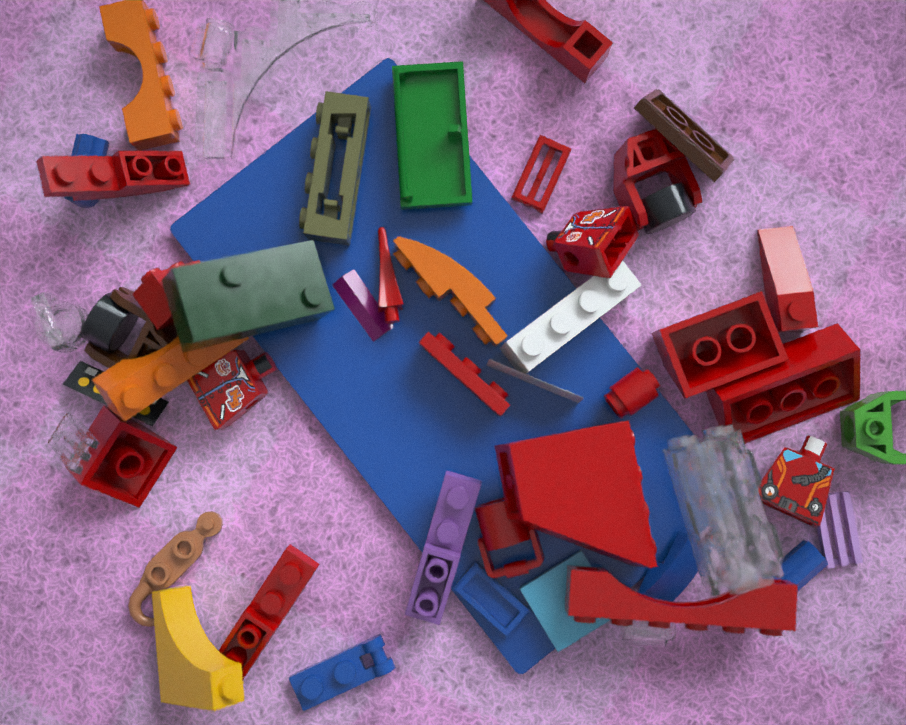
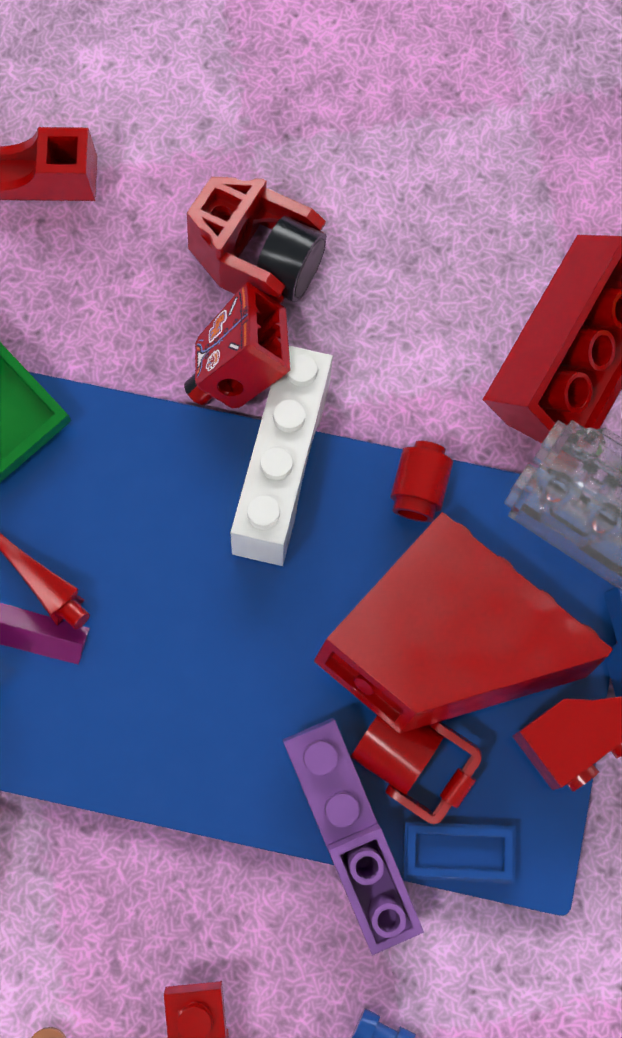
camera: 40 degrees left, 10 degrees down
orange slope [393,236,507,347] -> none
red plate [419,332,510,416] -> none
white sticker [486,359,584,403] -> none
red tile [511,135,572,214] -> none
medium azure tile [519,550,611,652] -> none
reddish brown tile [634,89,734,182] -> none
red slope [651,291,789,399] -> none
slope [757,226,818,333] -> none

